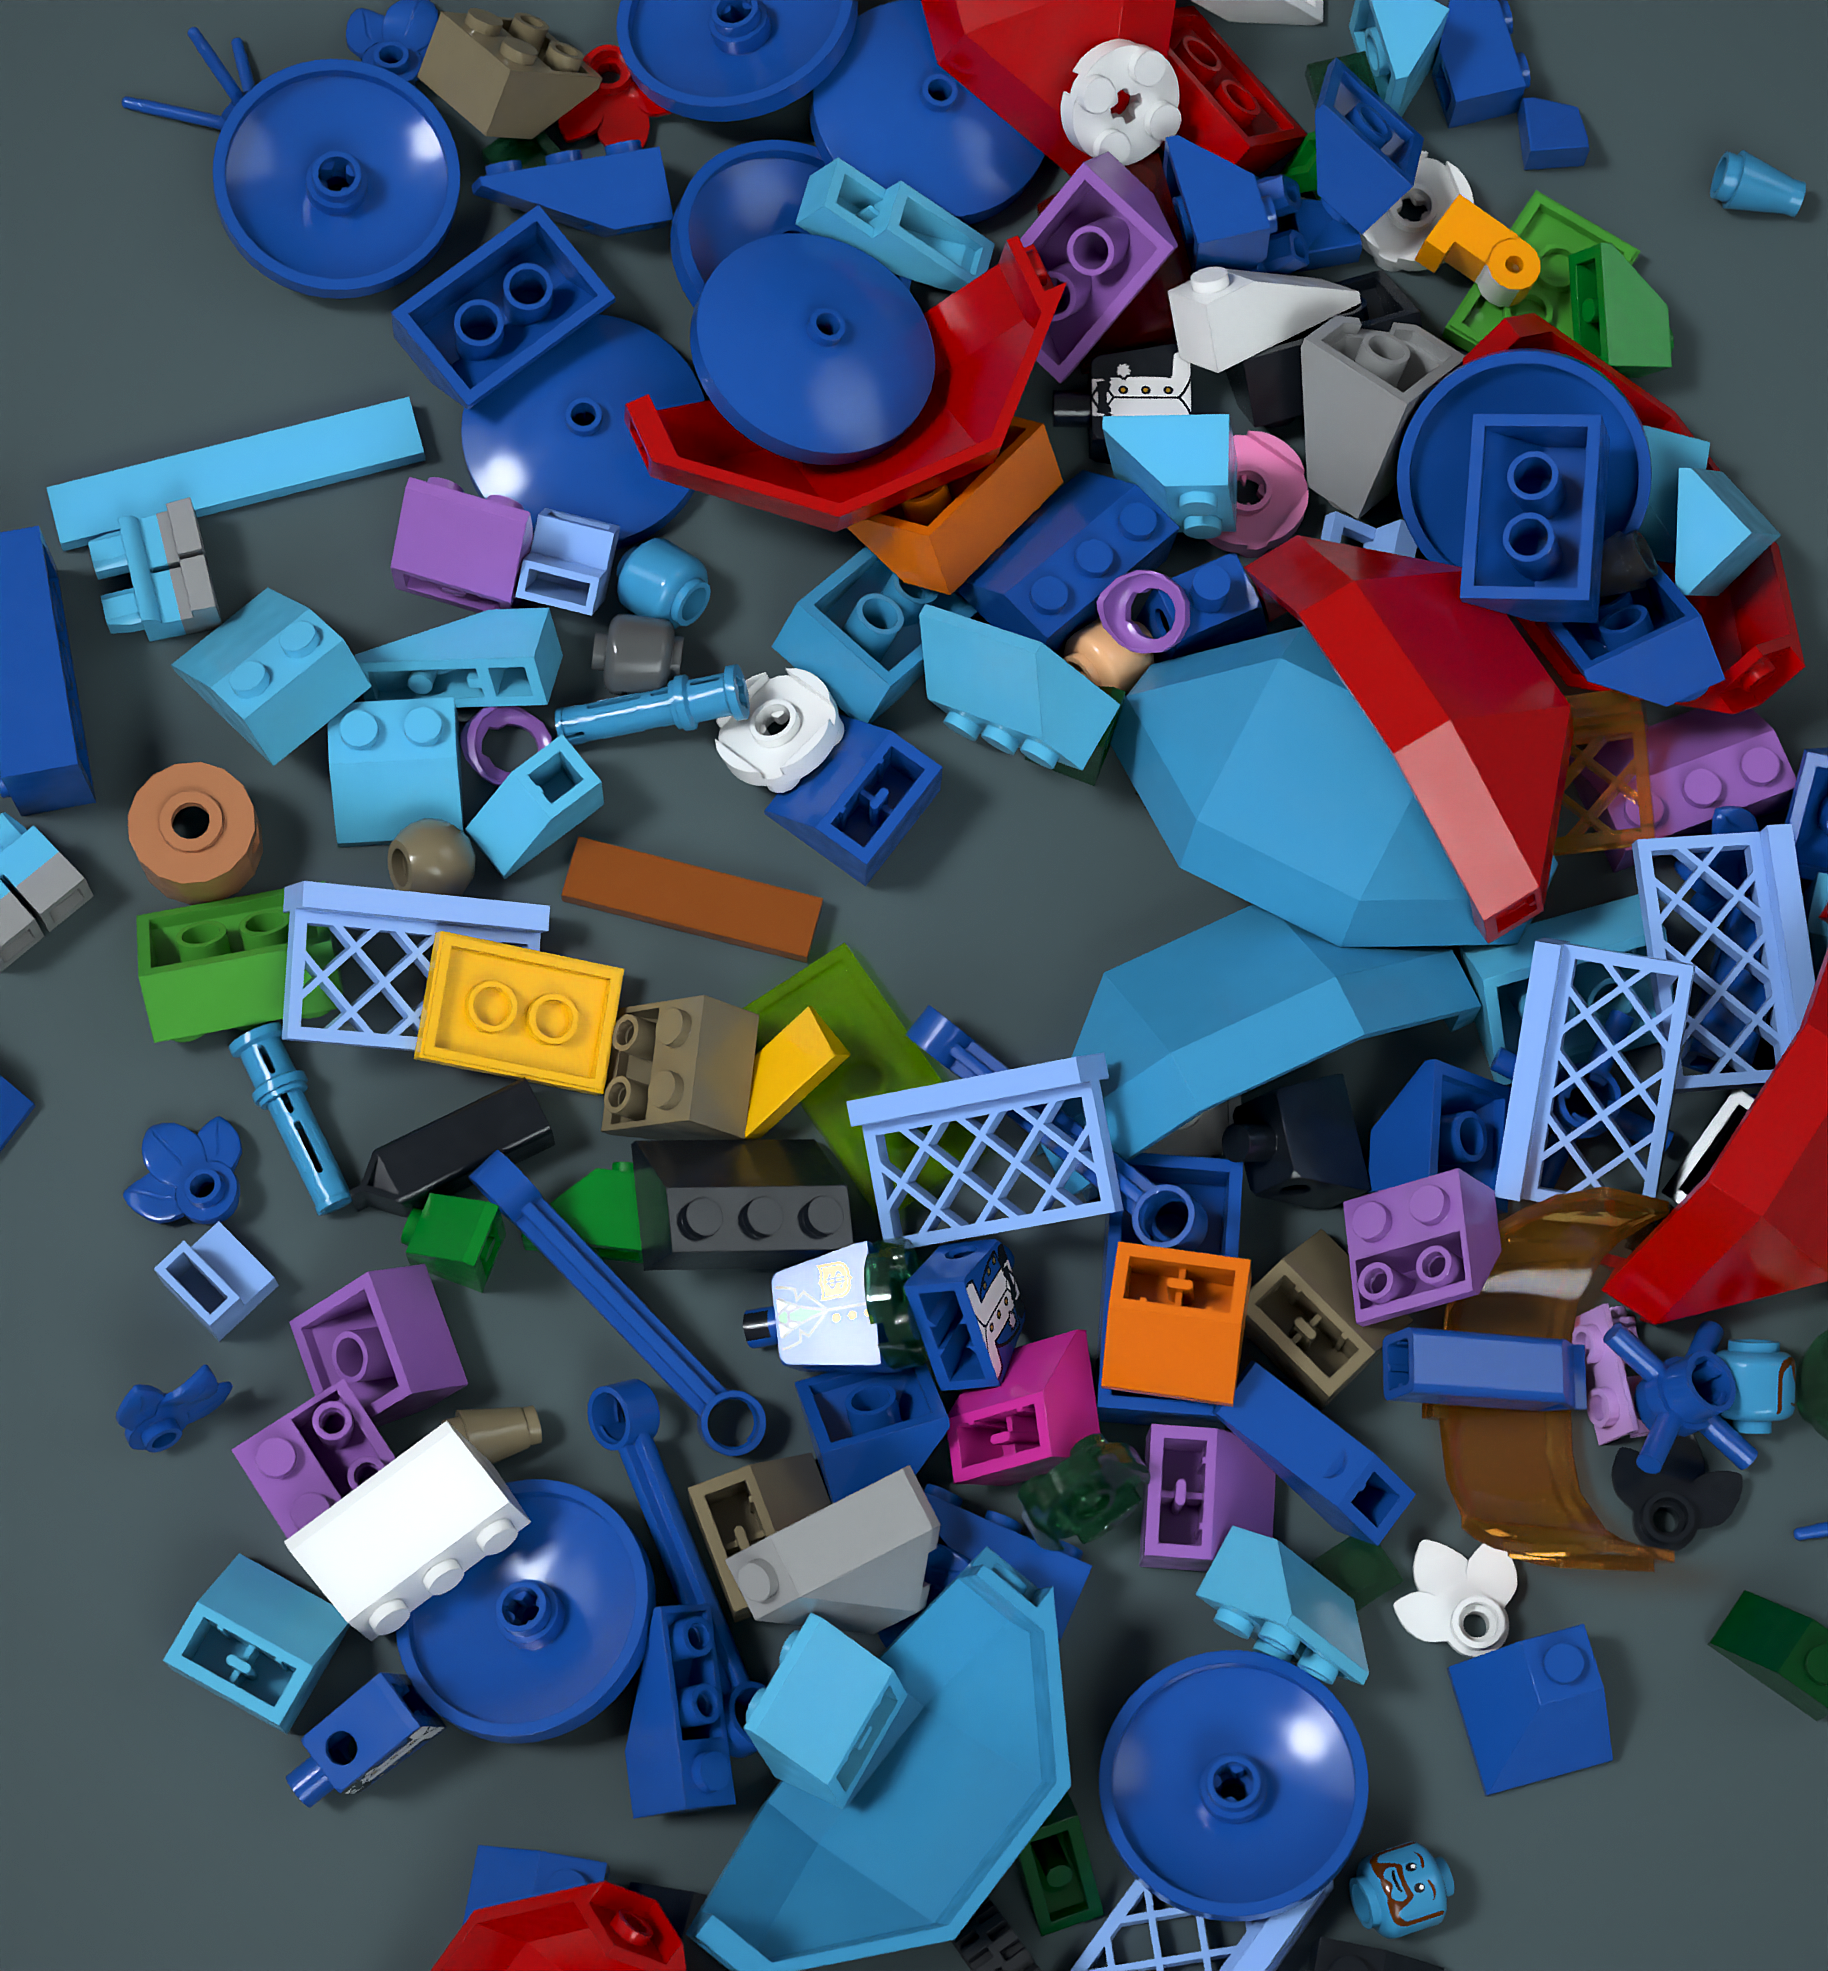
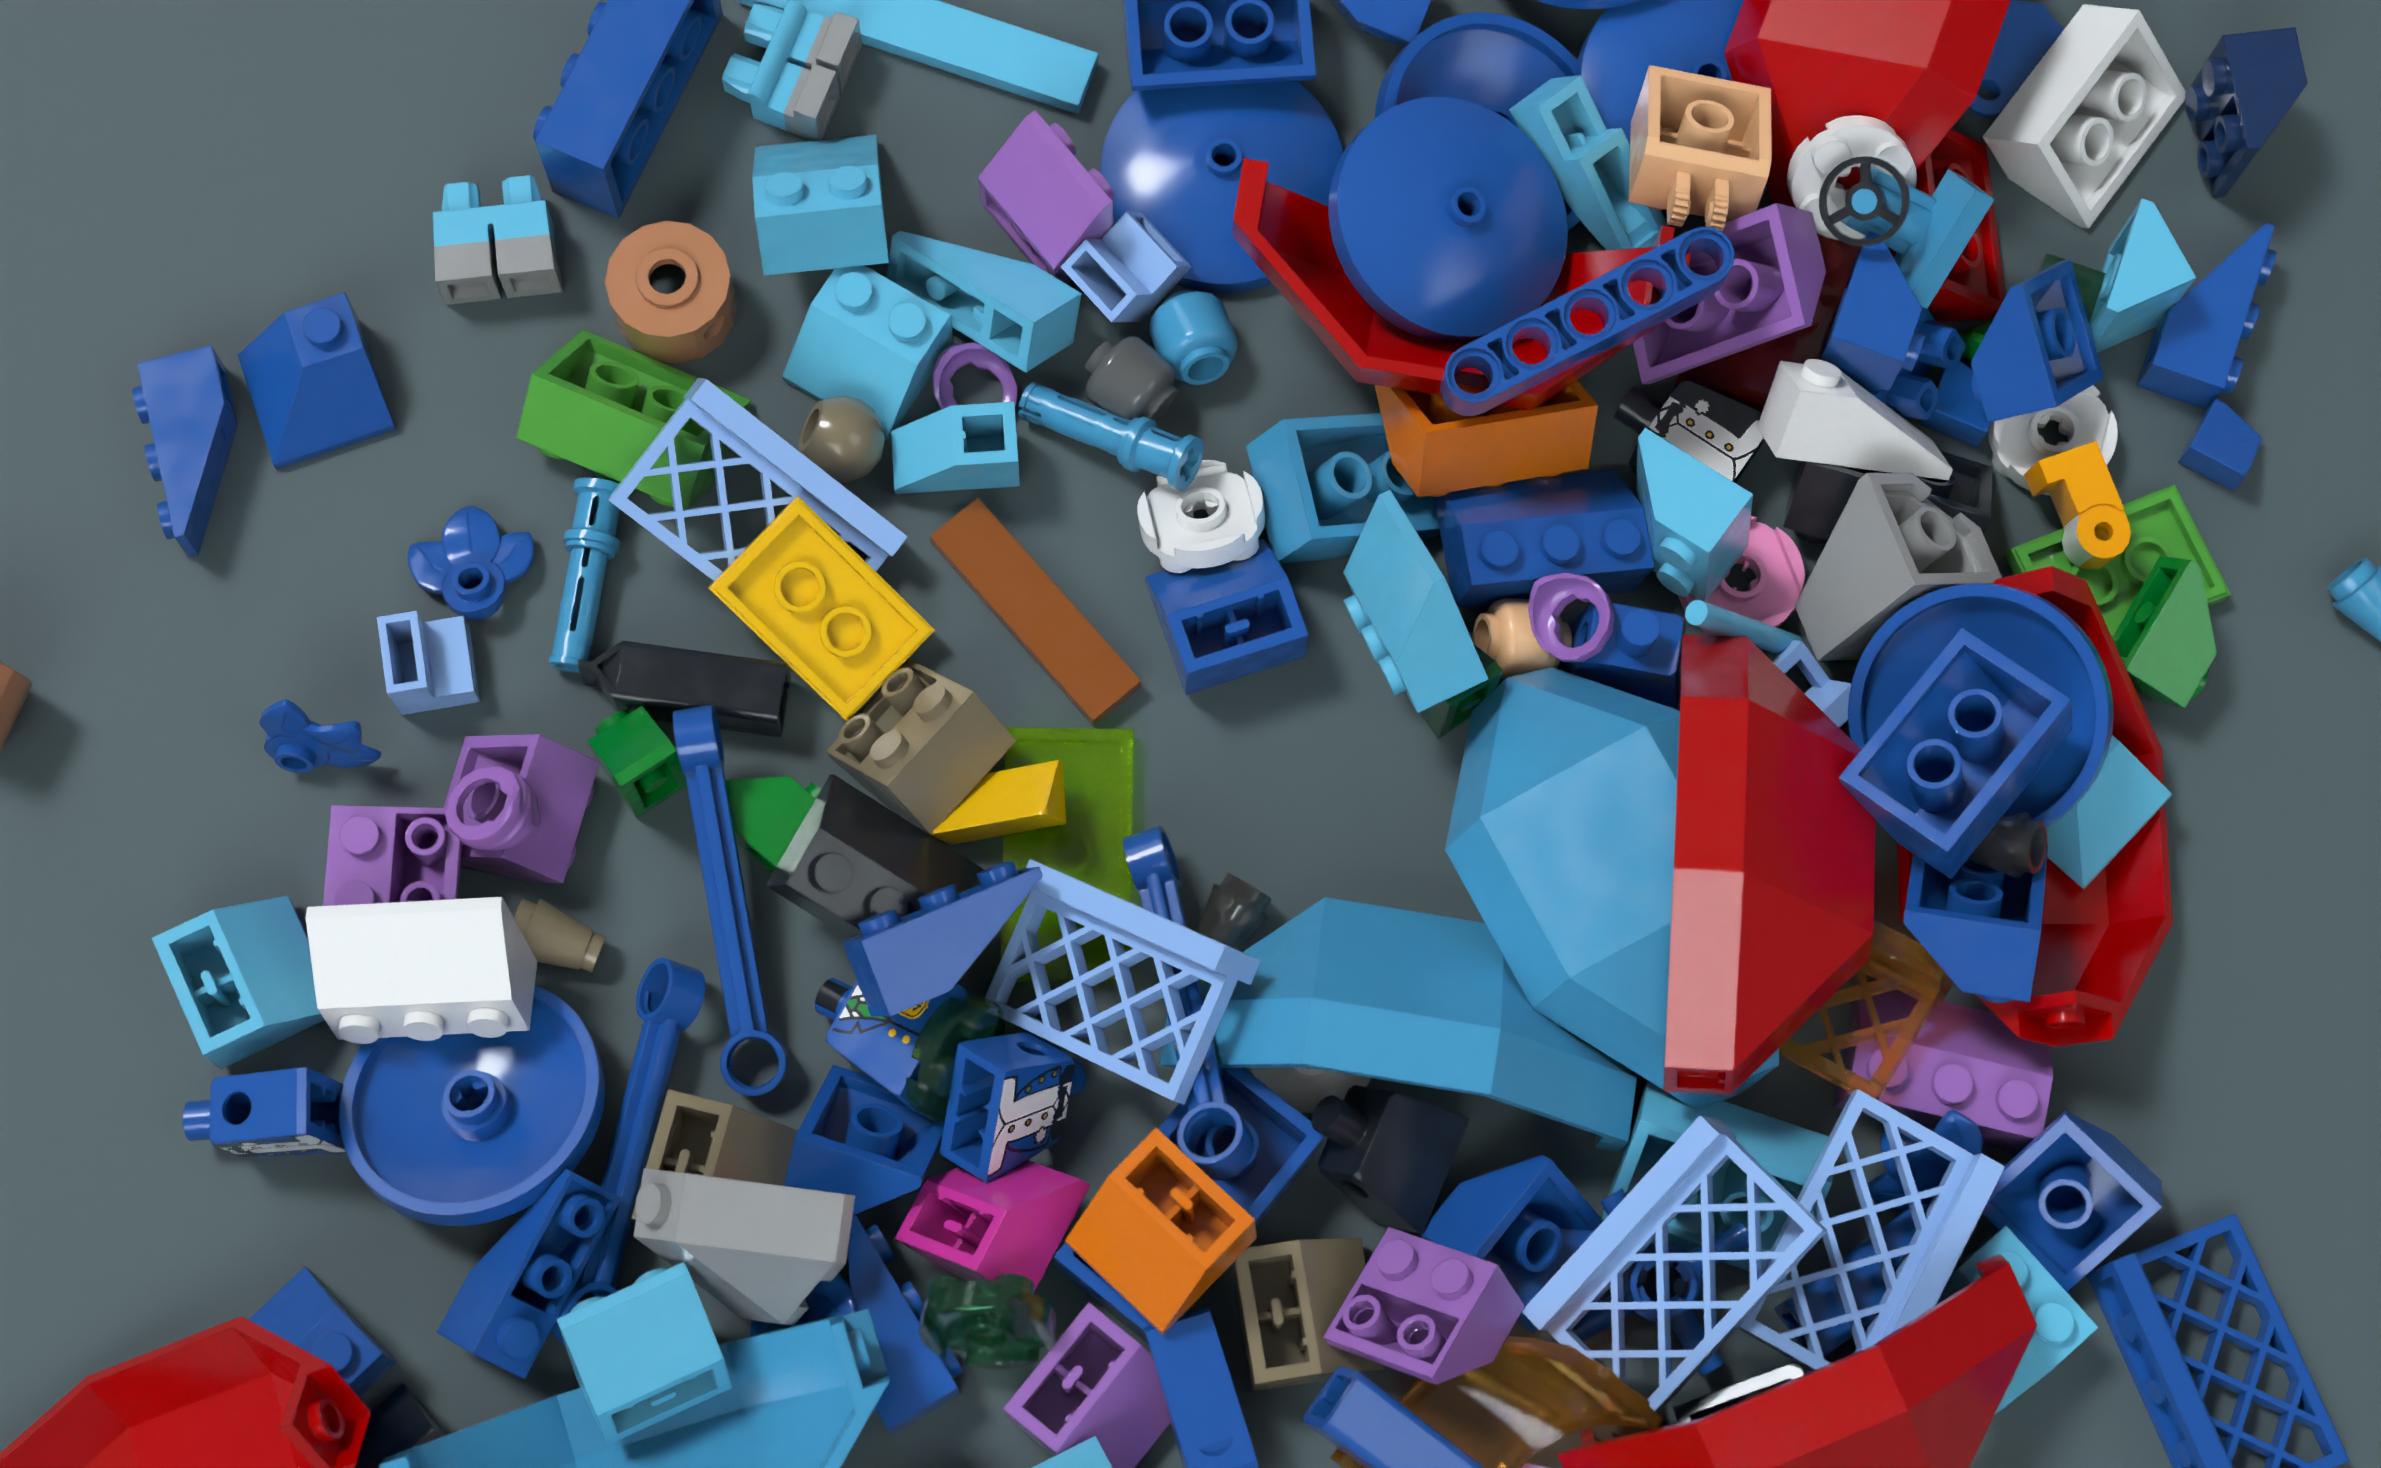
camera: 35 degrees right, 0 degrees up
medium azure slope [1675,468,1781,596] -> none
none -> medium lavender piece [445,766,541,851]
none -> slope [843,860,1043,1016]
none -> clear smoke cone [1197,873,1272,950]
none -> blue beam [1440,227,1735,416]
none -> light nougat hinge [1628,65,1772,232]
none -> medium azure bar [1685,600,1804,654]
none -> dark azure piece [1819,156,1995,309]

